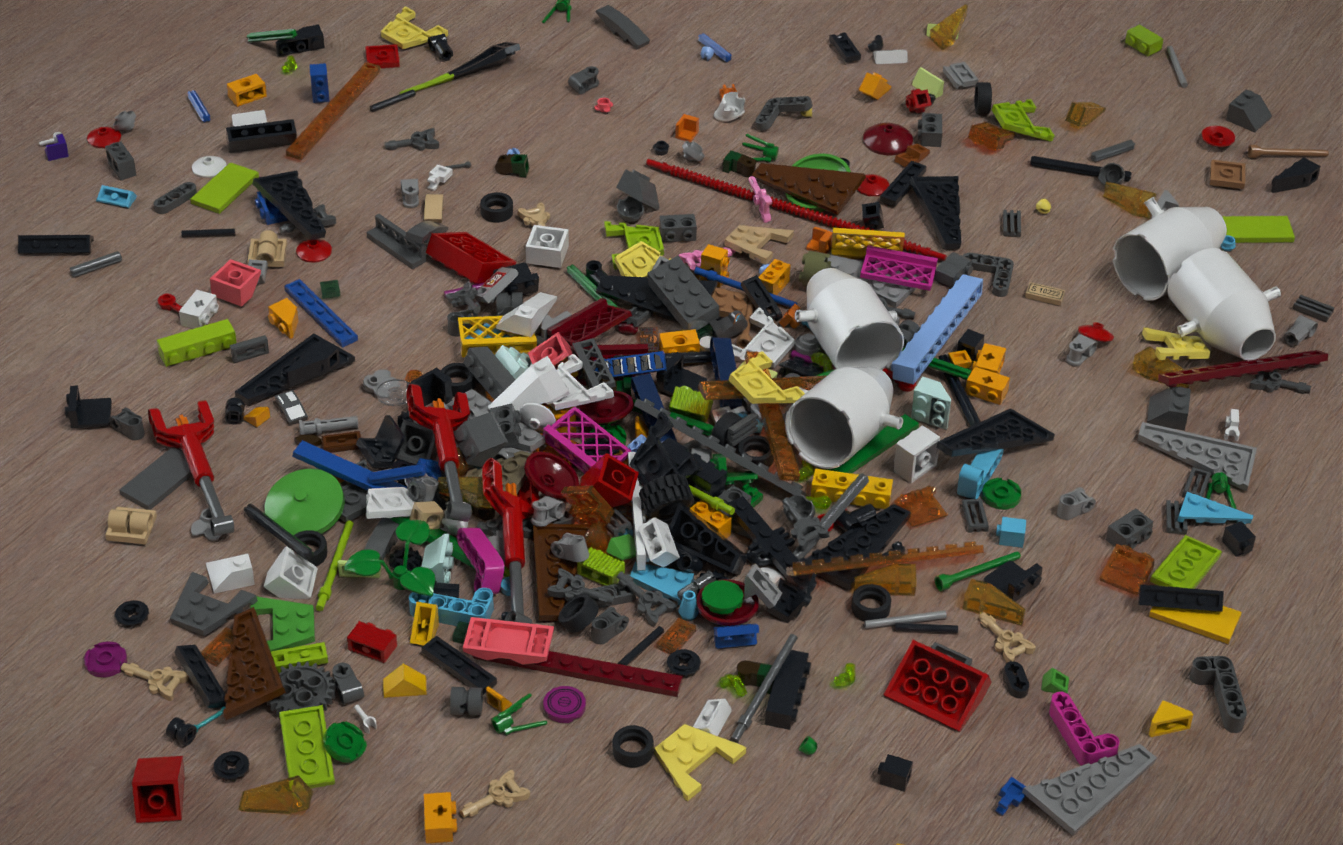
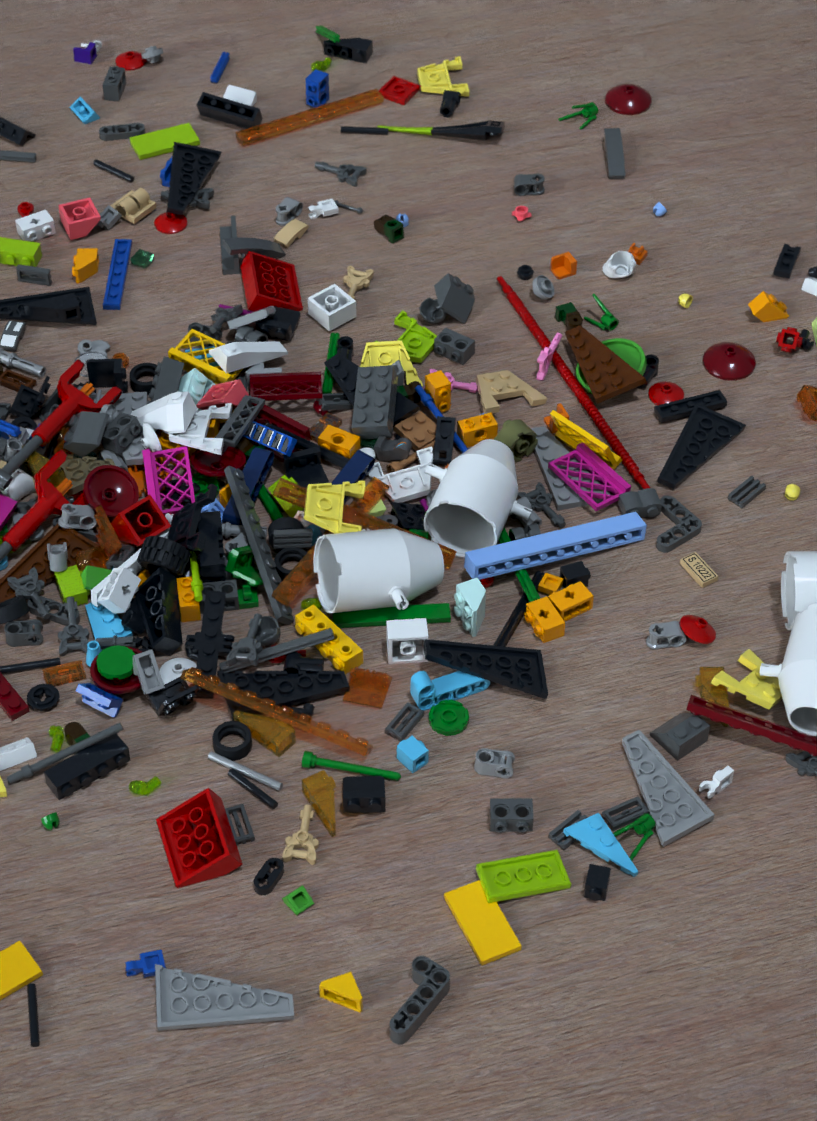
camera: 40 degrees right, 5 degrees up
white dish [192,156,226,178] -> none
light orange brick [227,74,267,107] -> none
black tyre [480,192,513,223] -> none
blue axle [698,33,732,62] -> none
dark grey beam [755,96,813,131] -> none
clear neon green arm [806,495,832,509] -> none
black brick [862,202,884,230] -> none
black brick [877,754,913,792] -> none
dark orange slope [894,143,930,167] -> none
dark grey brick [918,113,943,147] -> none
dark pink beam [1049,692,1120,766] -> none
clear orange plate [1100,544,1154,596] -> none
black plate [1138,584,1224,612] -> none

